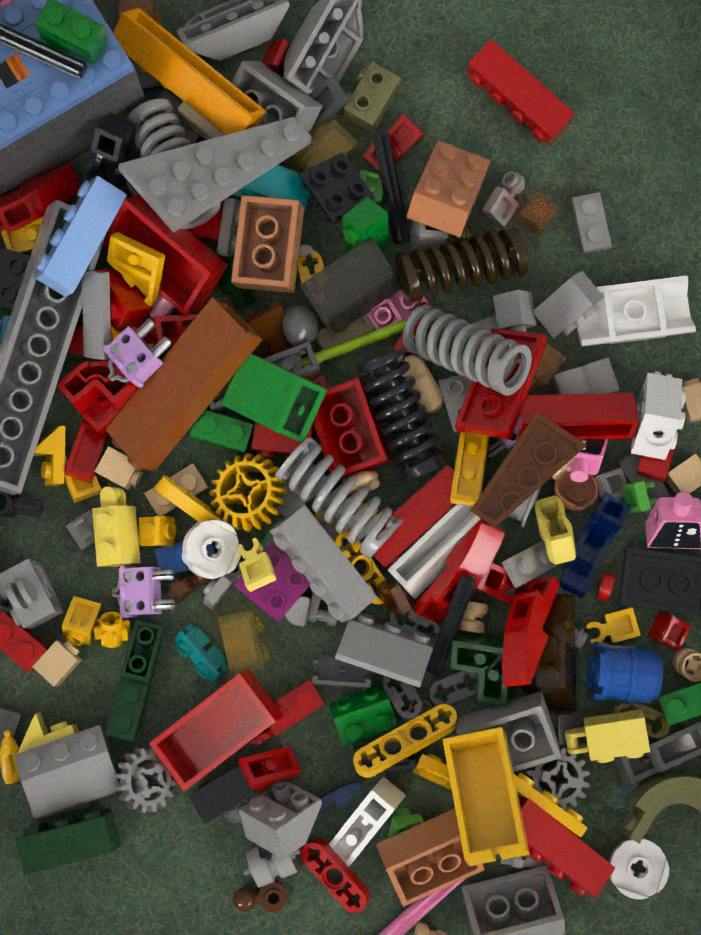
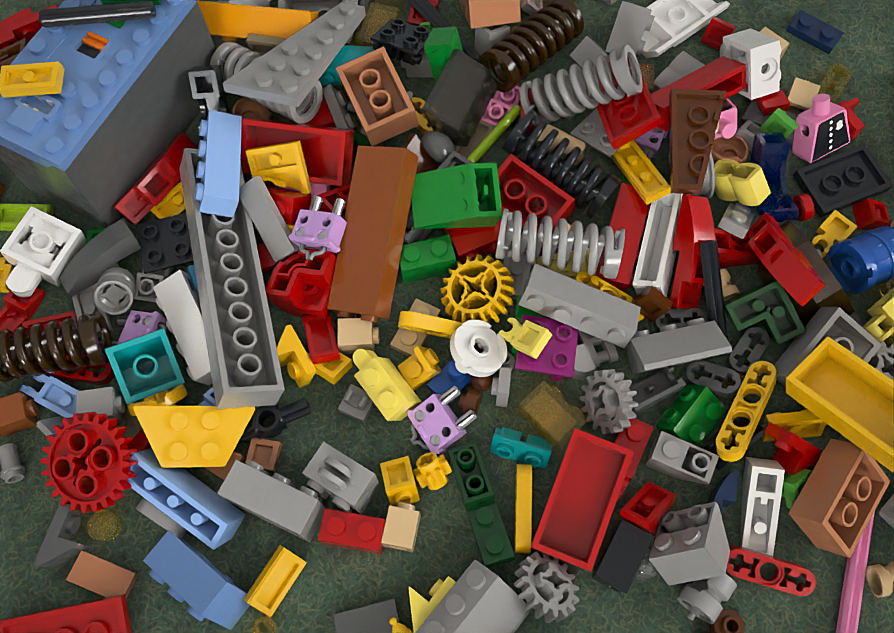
camera: 30 degrees left, 15 degrees down
none -> yellow beam [514,464,532,554]
none -> light grey gear [580,369,638,434]
none -> light grey slope [645,431,719,485]
none -> red tile [701,16,736,50]
none -> red slope [764,422,822,475]

